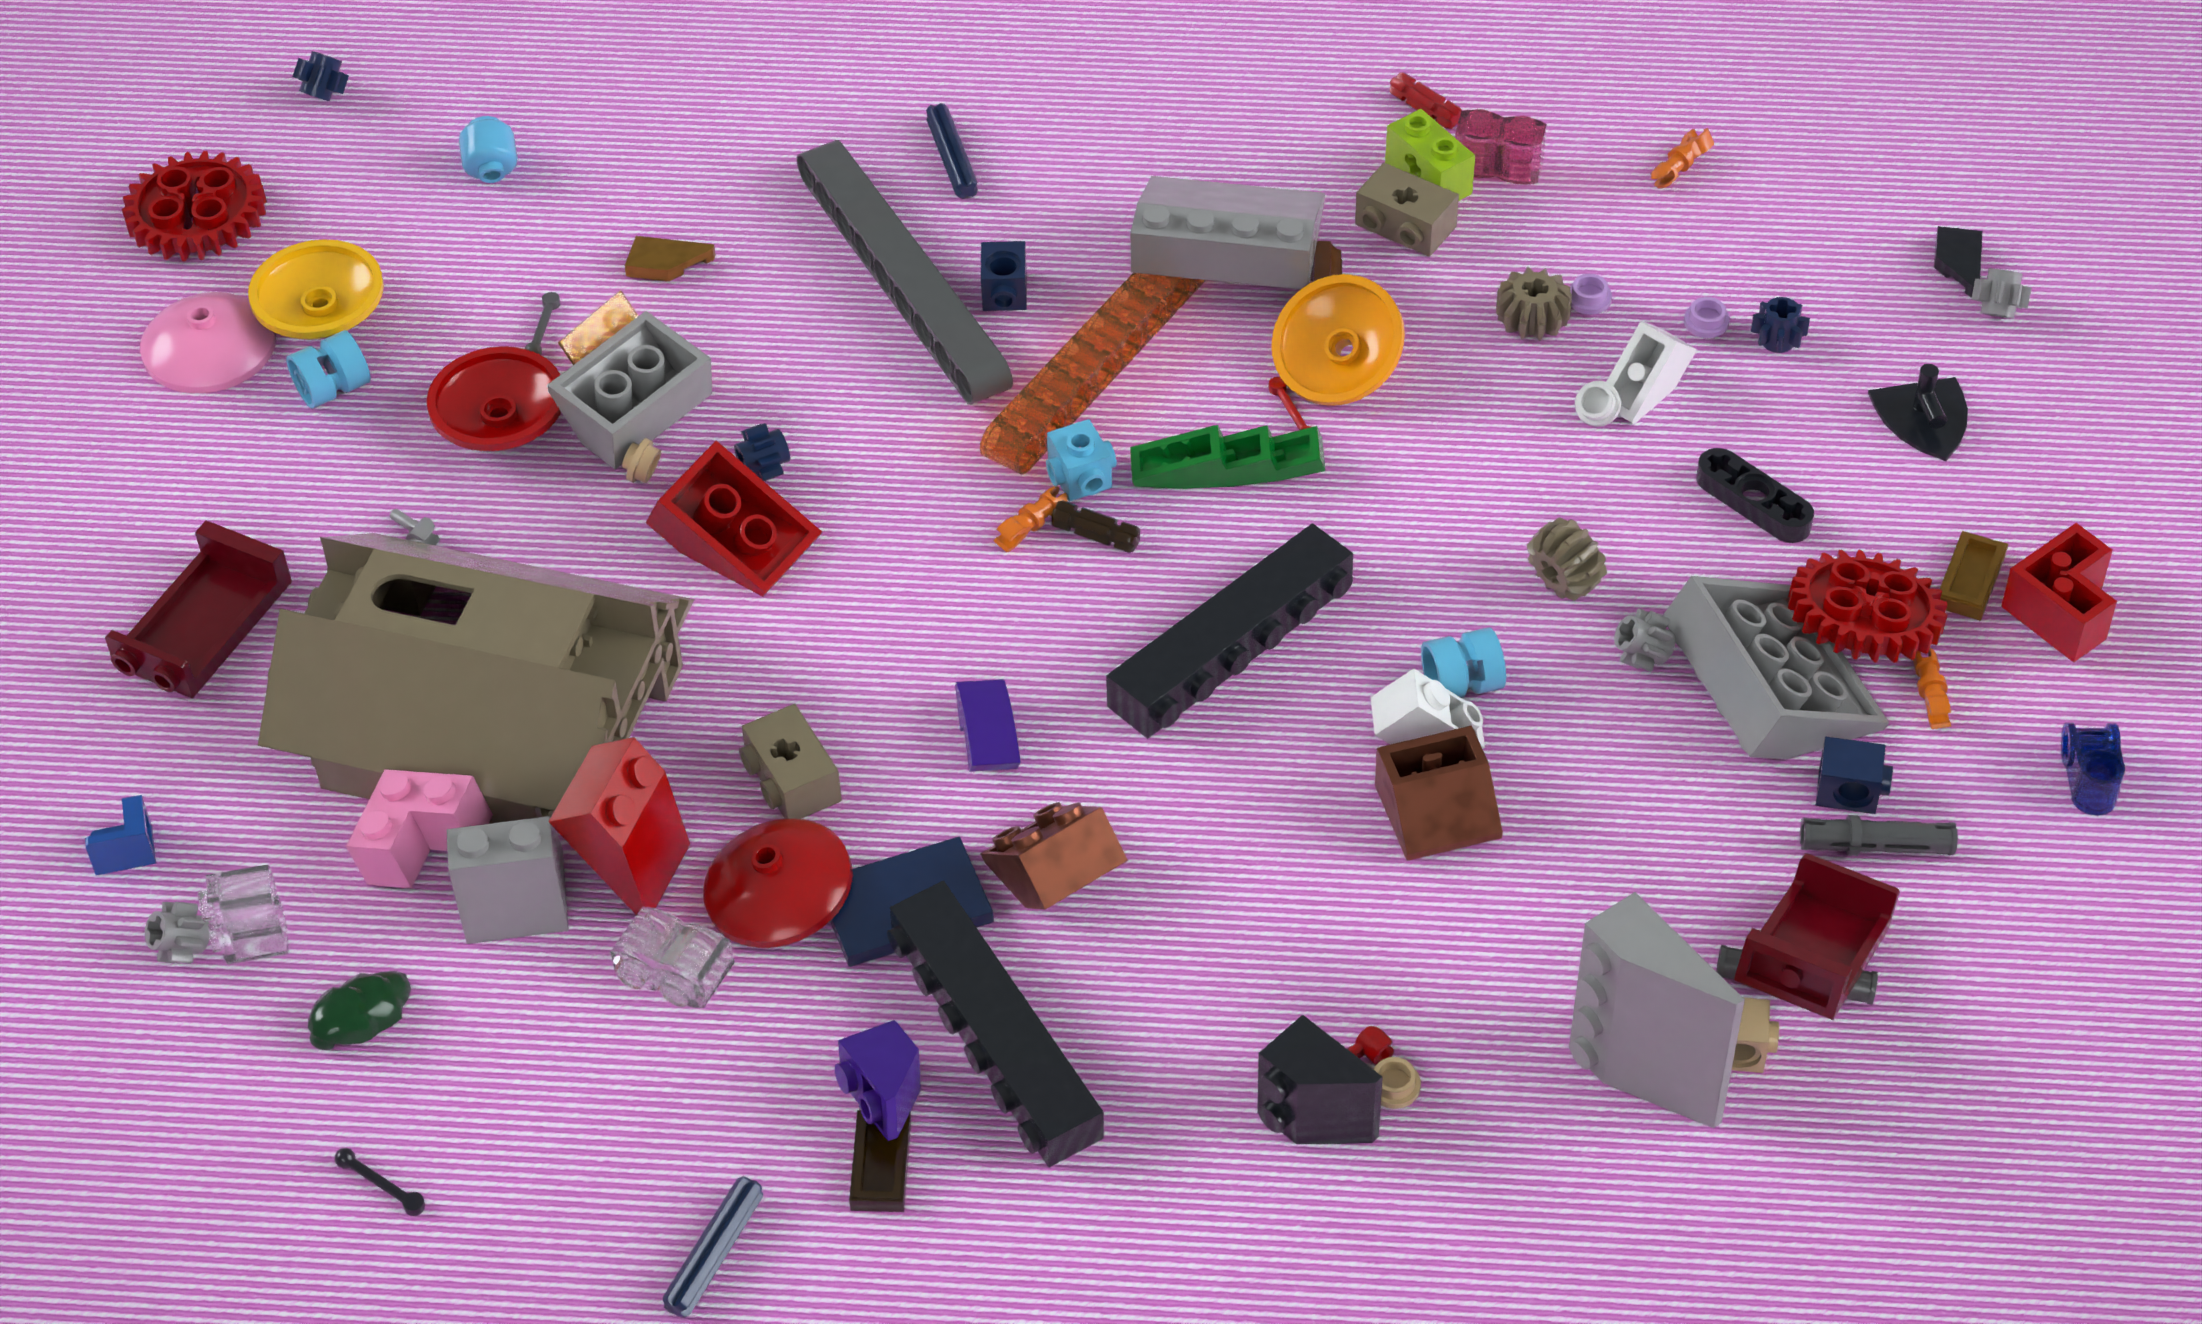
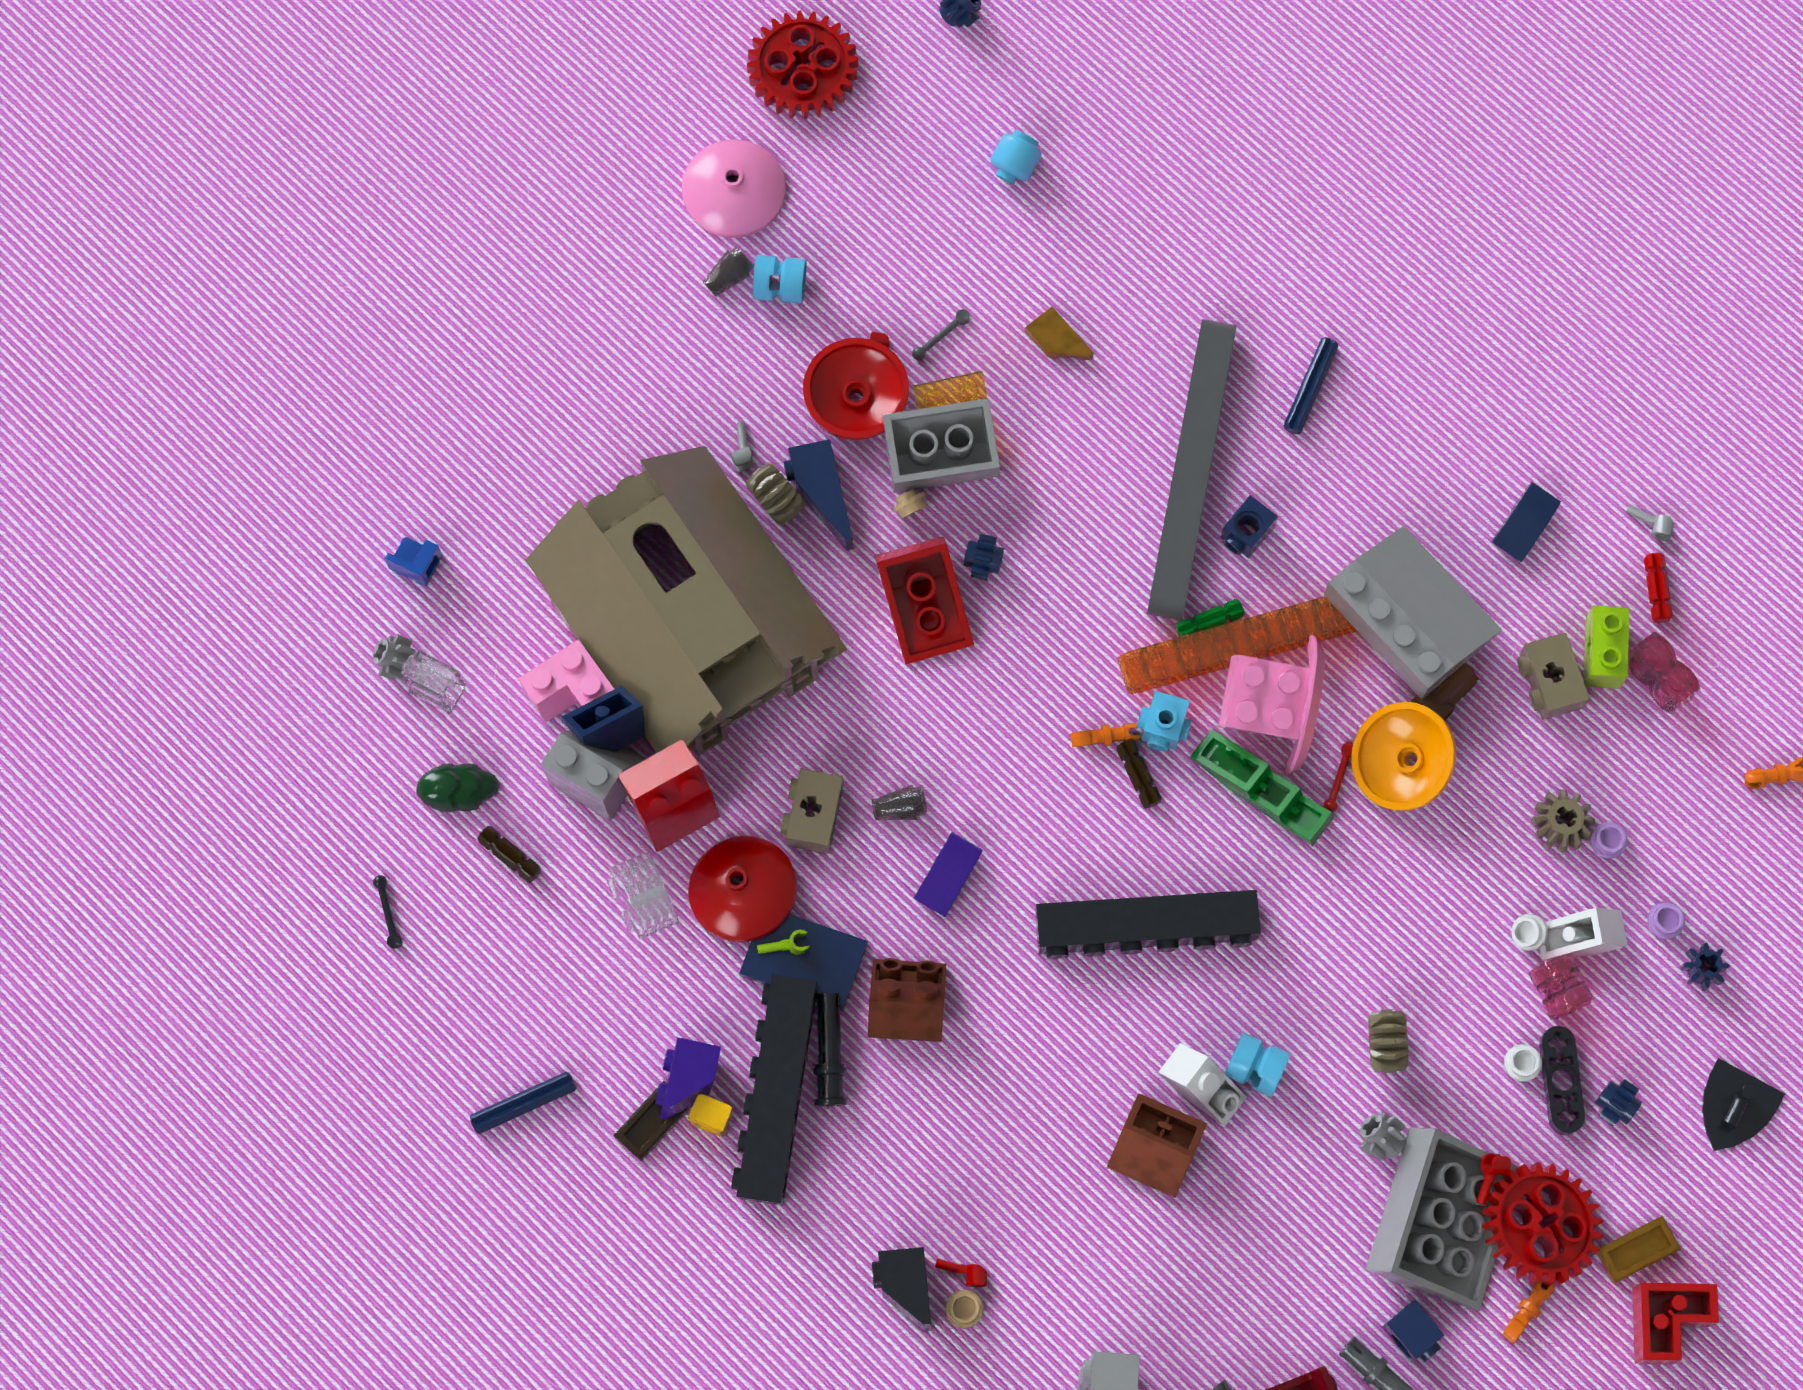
camera: 40 degrees right, 25 degrees up
dark red panel [105,520,292,699] -> none
yellow dish [248,239,384,340] -> none
none -> dark brown axle [477,826,541,883]
none -> dark blue slope [561,685,645,752]
none -> yellow slope [688,1094,732,1137]
none -> clear smoke cone [702,247,754,297]
none -> dark tan gear [746,463,805,525]
none -> lime hand [757,929,810,955]
none -> dark blue slope [783,439,853,551]
none -> black pin [813,993,847,1106]
none -> clear smoke cone [872,784,927,821]
none -> green axle [1175,599,1245,641]
none -> bright pink piece [1218,635,1325,776]
none -> red hand [1476,1153,1511,1205]
none -> dark blue slope [1491,481,1561,562]
none -> white plate [1504,1044,1542,1082]
none -> clear pink wheel [1528,953,1595,1020]
none -> dark blue gear [1595,1079,1642,1126]
none -> light grey hand [1626,505,1673,541]

